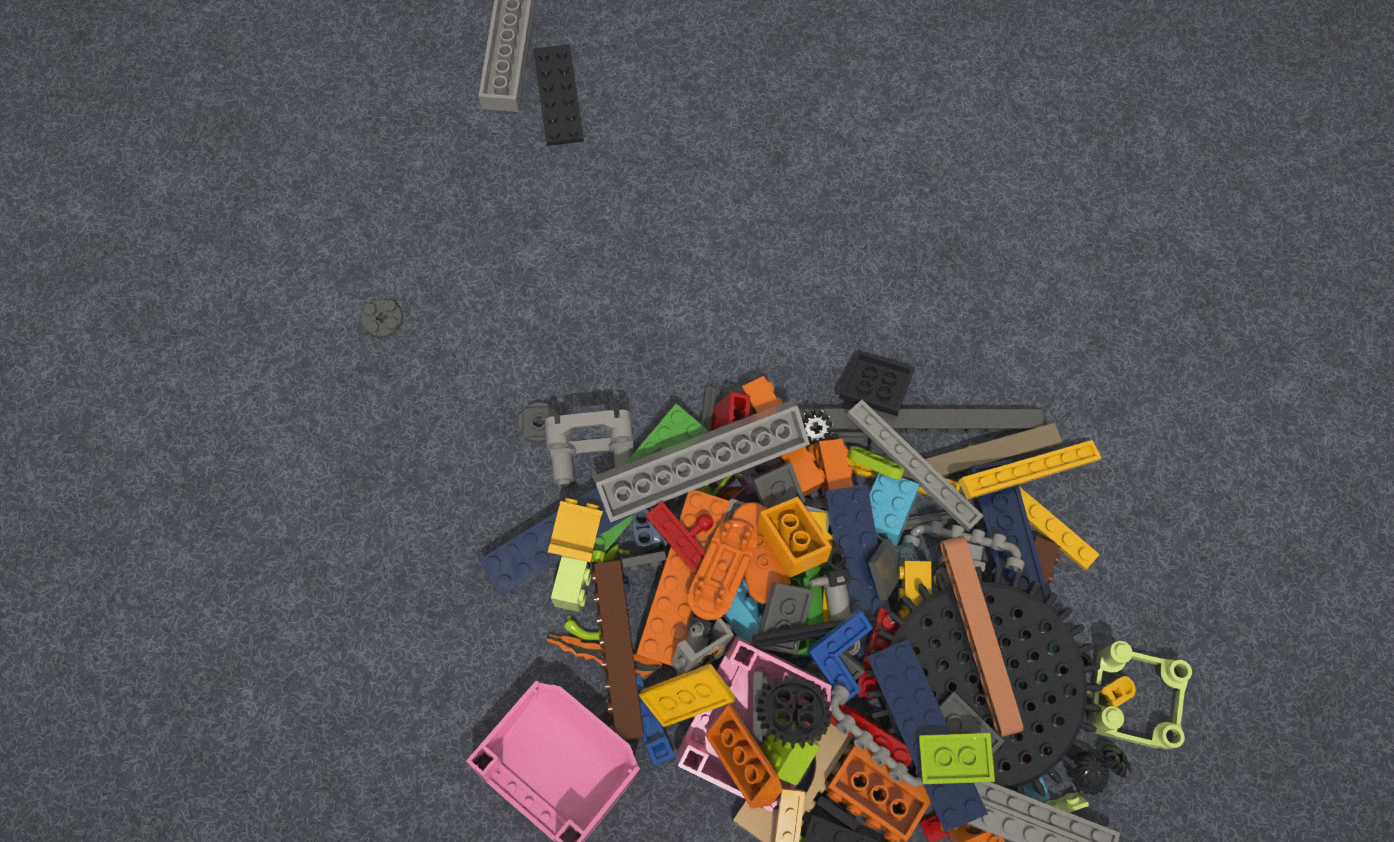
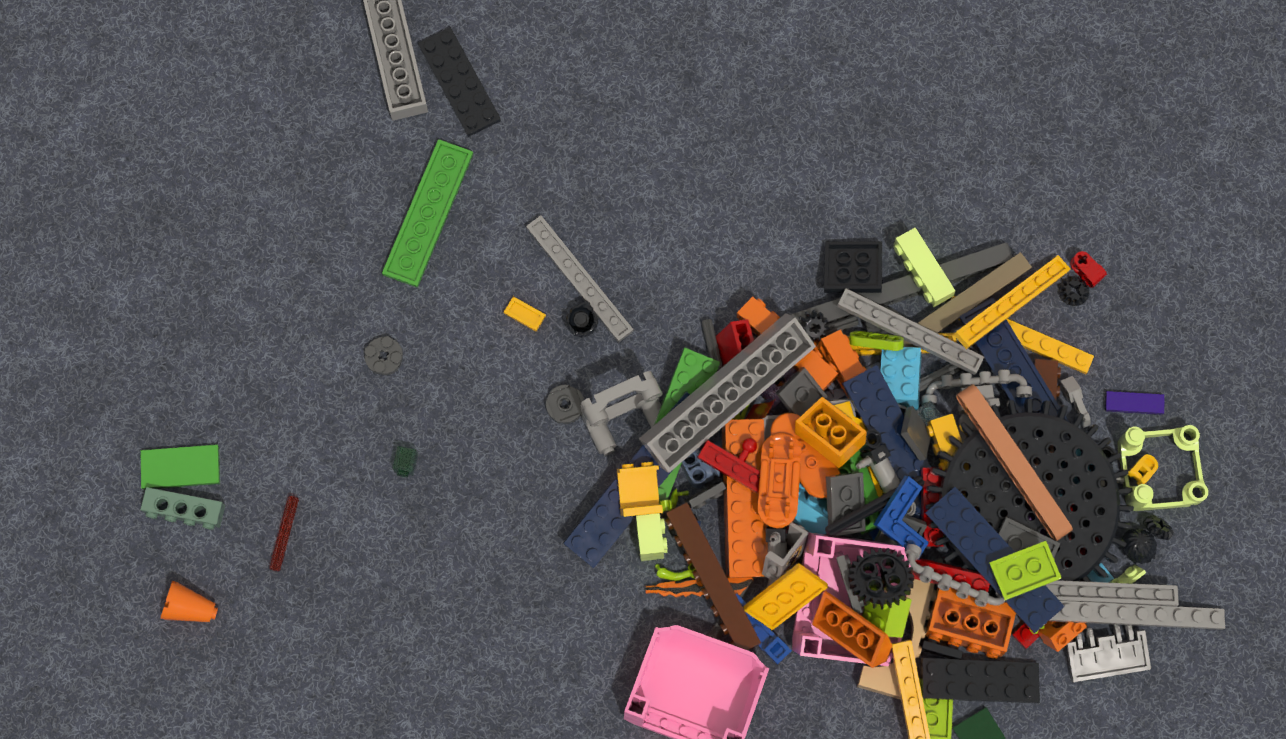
camera: 15 degrees left, 5 degrees up
none -> bright green tile [141,445,220,489]
none -> sand green brick [141,487,225,530]
none -> orange cone [161,581,218,622]
none -> clear red axle [269,496,299,572]
none -> bright green plate [382,139,474,288]
none -> clear green brick [393,446,418,478]
none -> yellow tile [504,297,546,332]
none -> light grey plate [526,215,634,343]
none -> black hair [566,301,599,338]
none -> yellowish green brick [893,228,955,307]
none -> black gear [1059,276,1089,306]
none -> light grey piece [1060,376,1091,428]
none -> red piece [1070,251,1107,288]
none -> dark purple tile [1105,391,1164,415]

